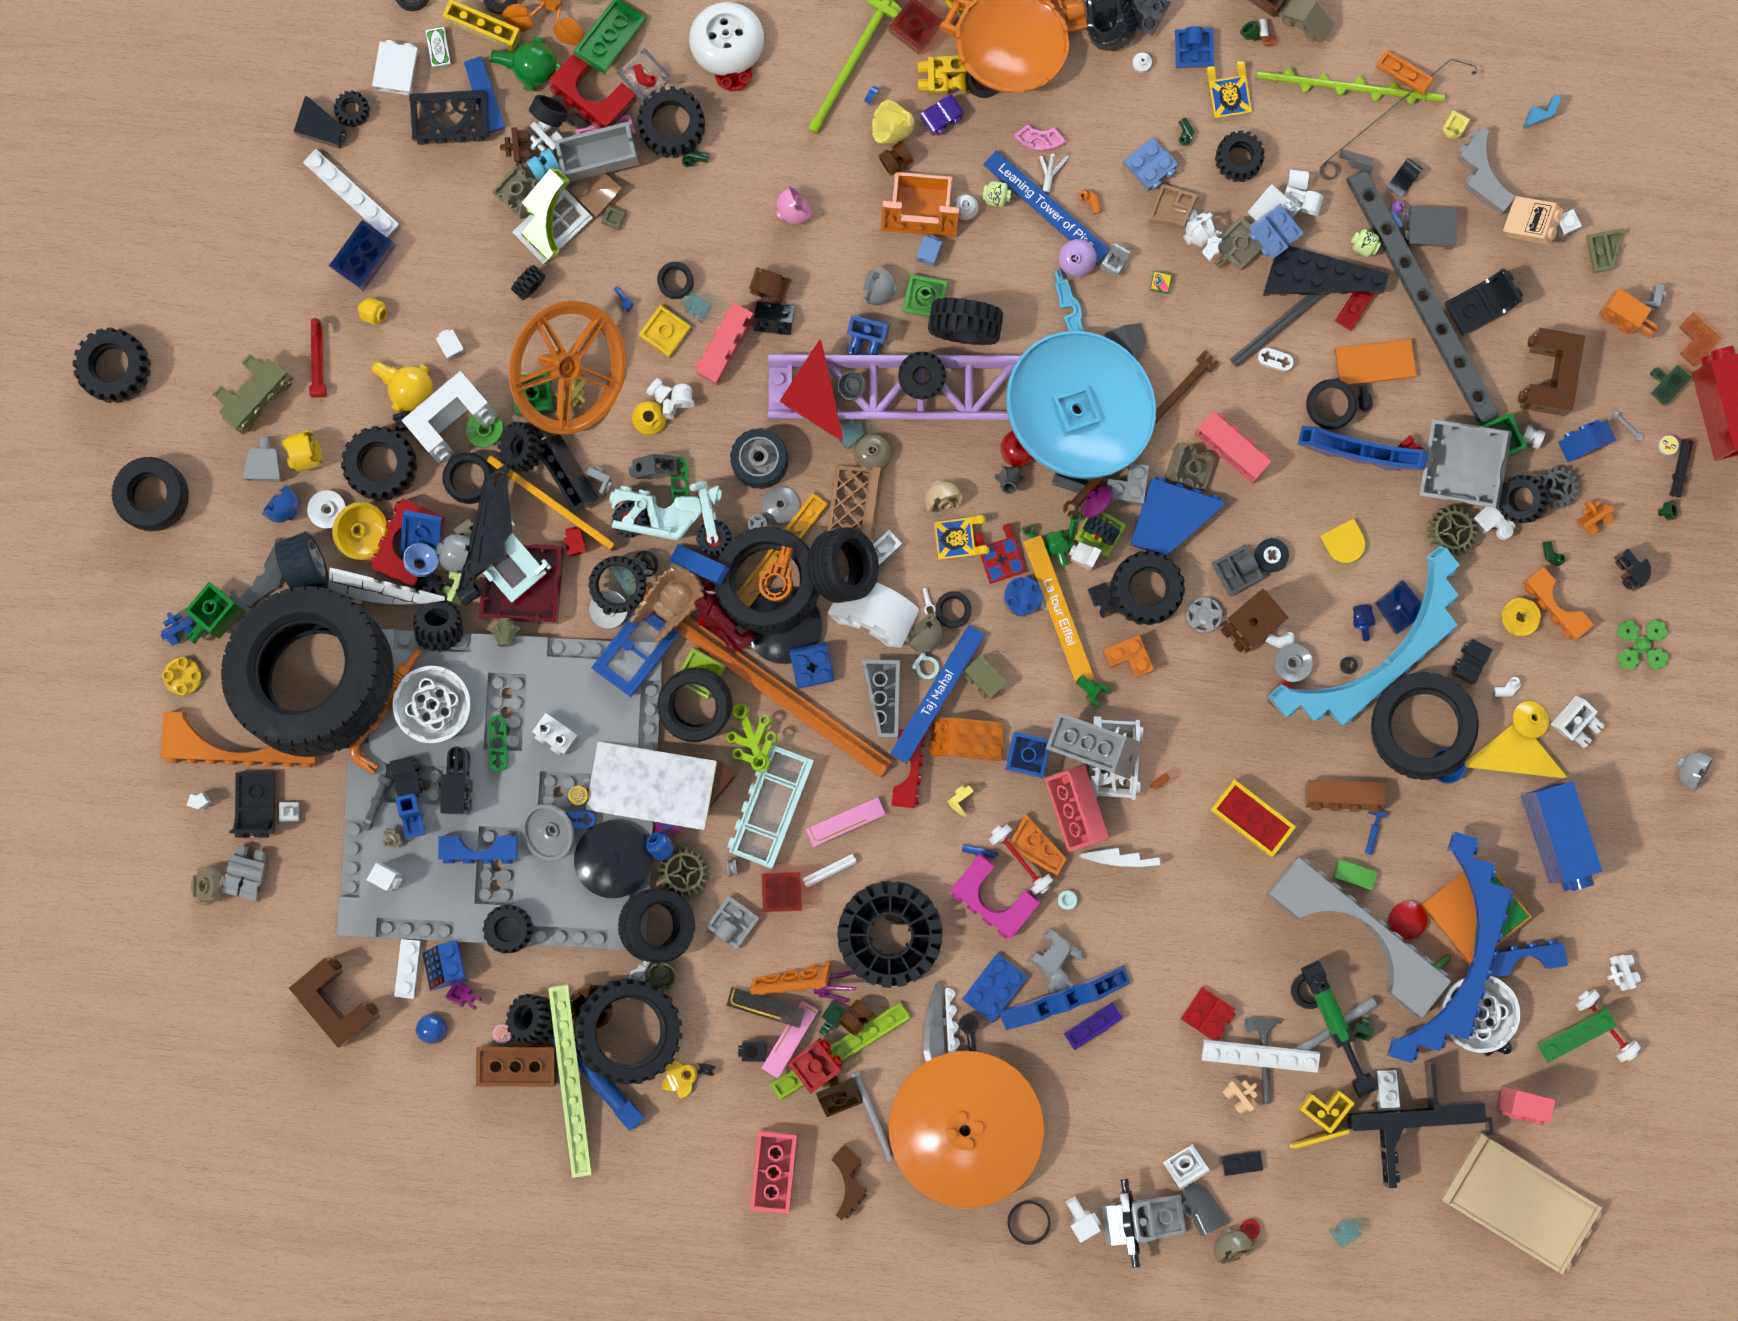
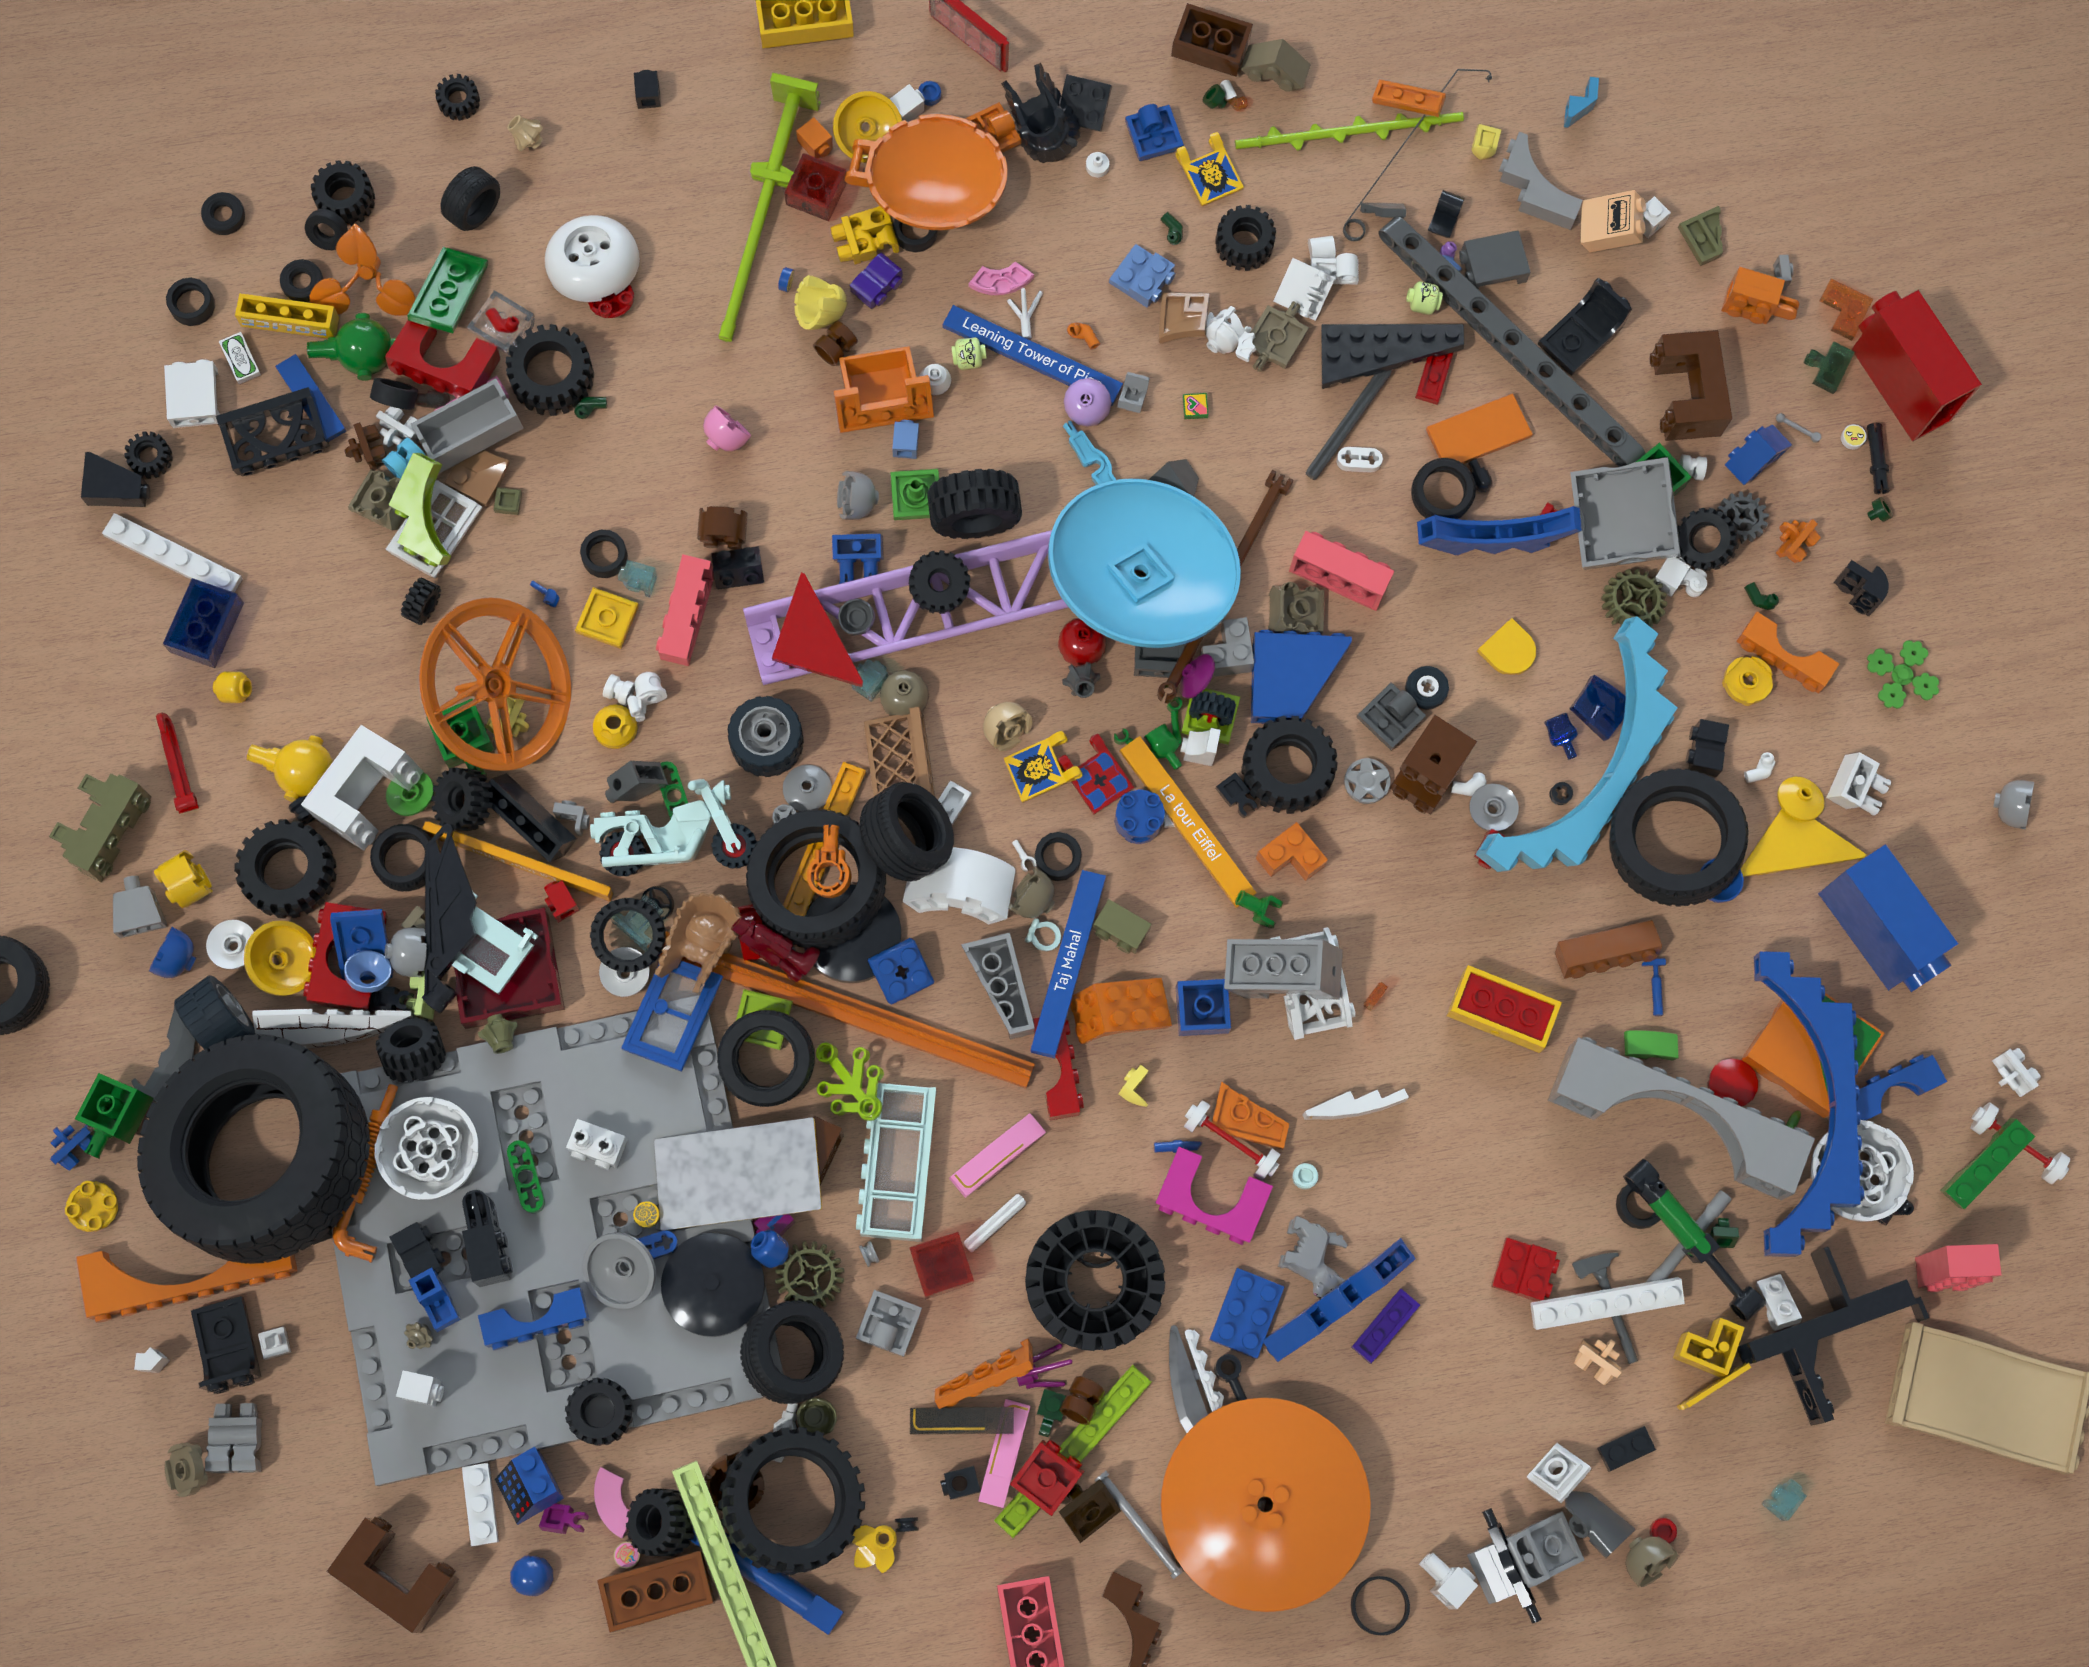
camera: 25 degrees left, 10 degrees down
dark grey piece [361,774,395,831] -> none
white brick [436,329,465,361] -> none
blue tile [669,544,729,585] -> none
coral brick [1045,765,1109,852] -> none
medium blue plate [1249,203,1304,259] -> none
none -> bright pink tile [594,1467,630,1539]

